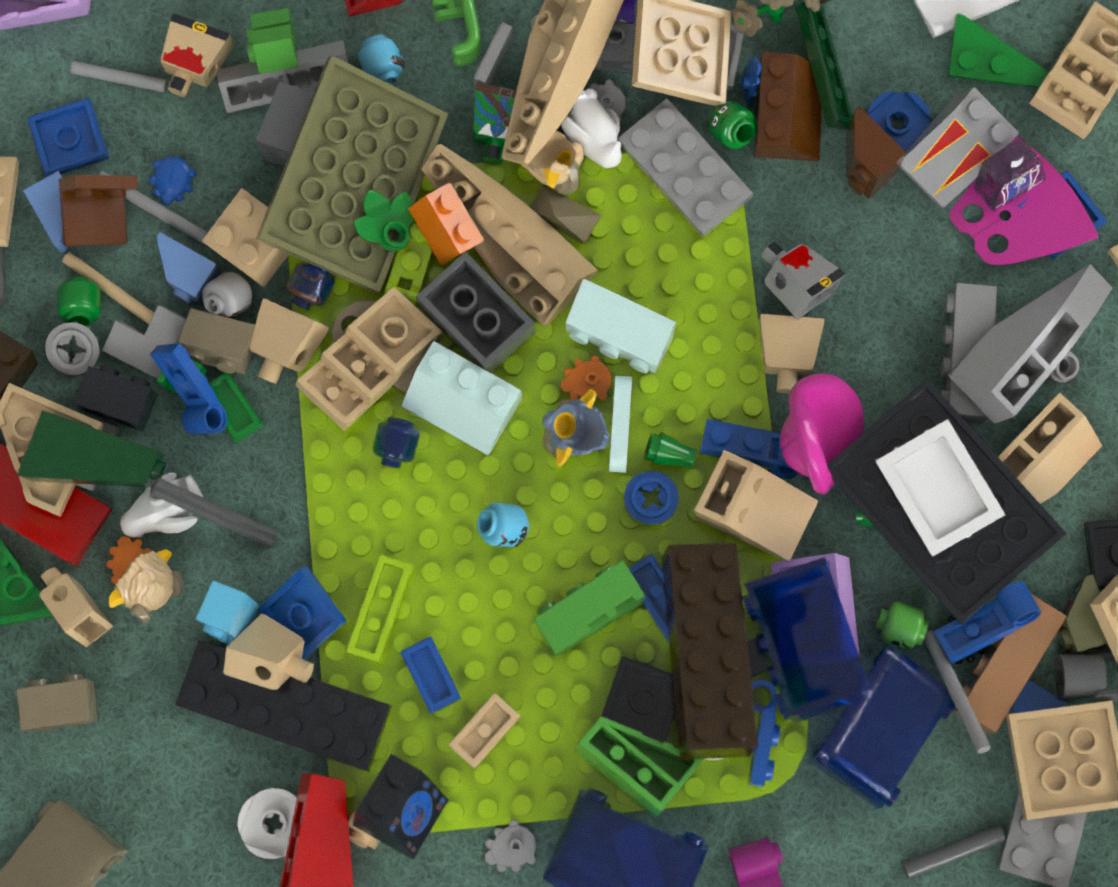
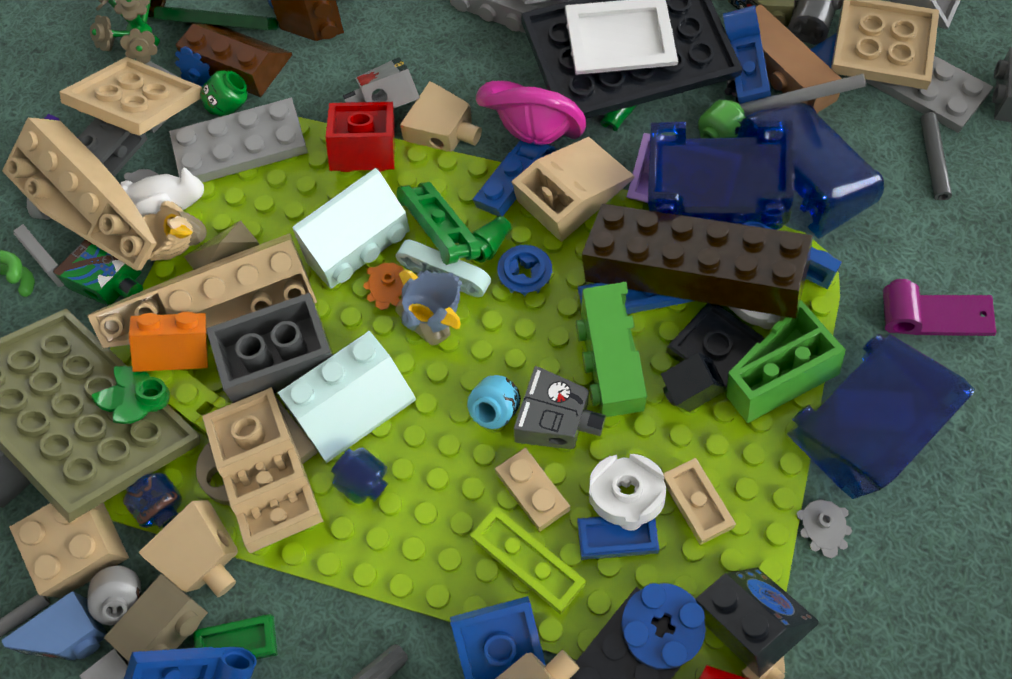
camera: 65 degrees left, 15 degrees down
none -> red slope [325,102,395,172]
none -> green plate [397,182,481,265]
none -> tan plate [495,448,570,532]
none -> dark grey torso [514,366,606,449]
none -> white plate [589,454,666,531]
none -> blue plate [621,583,706,670]
none -> black brick [661,352,727,412]

